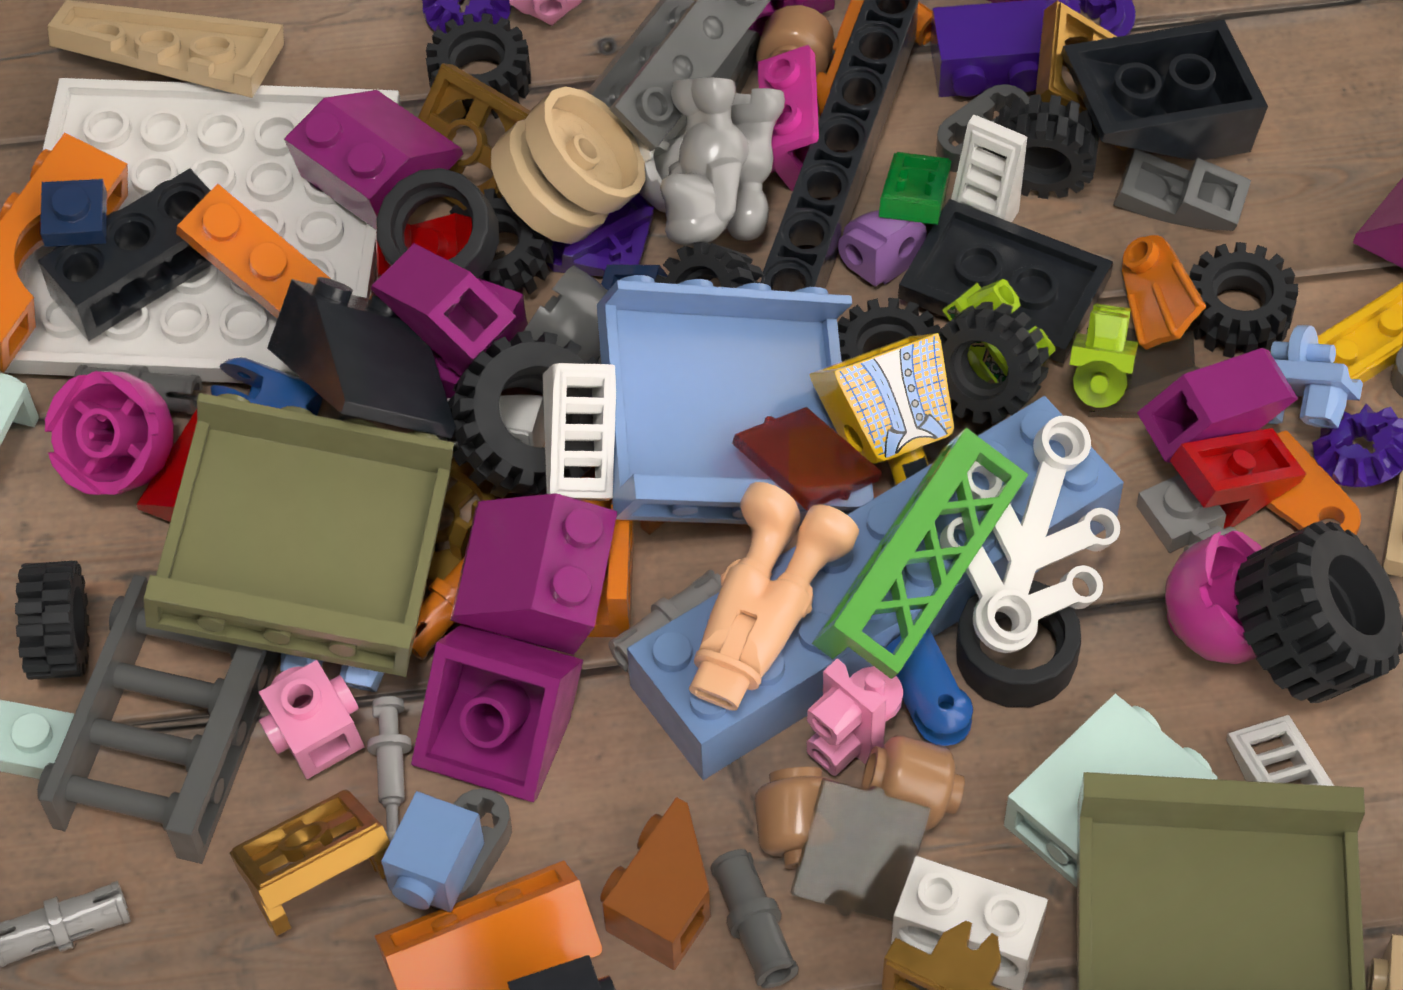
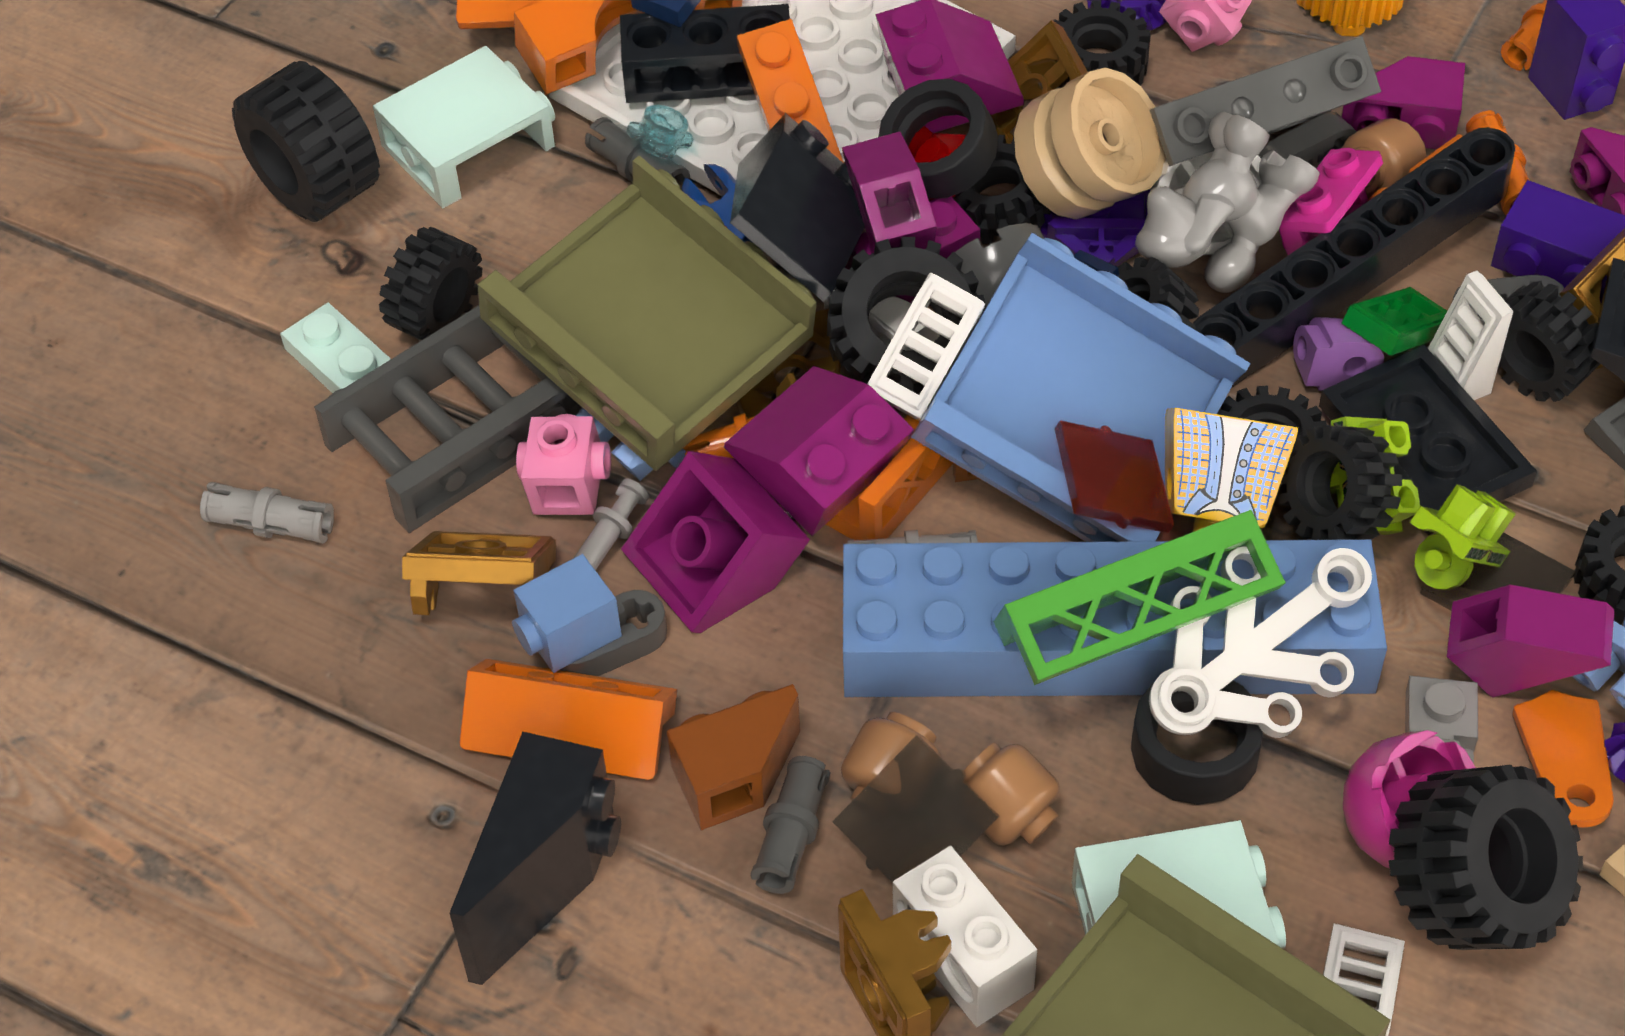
camera: 35 degrees right, 5 degrees down
dark pink cylinder [45,371,174,495] -> none
light nougat piece [689,482,859,711] -> none
bright pink hips [807,658,903,776] -> none
blue piece [885,628,973,746] -> none
orange piece [1122,235,1206,350] -> none
red slope [1170,428,1307,529] -> none
none -> clear light blue plate [627,105,694,159]

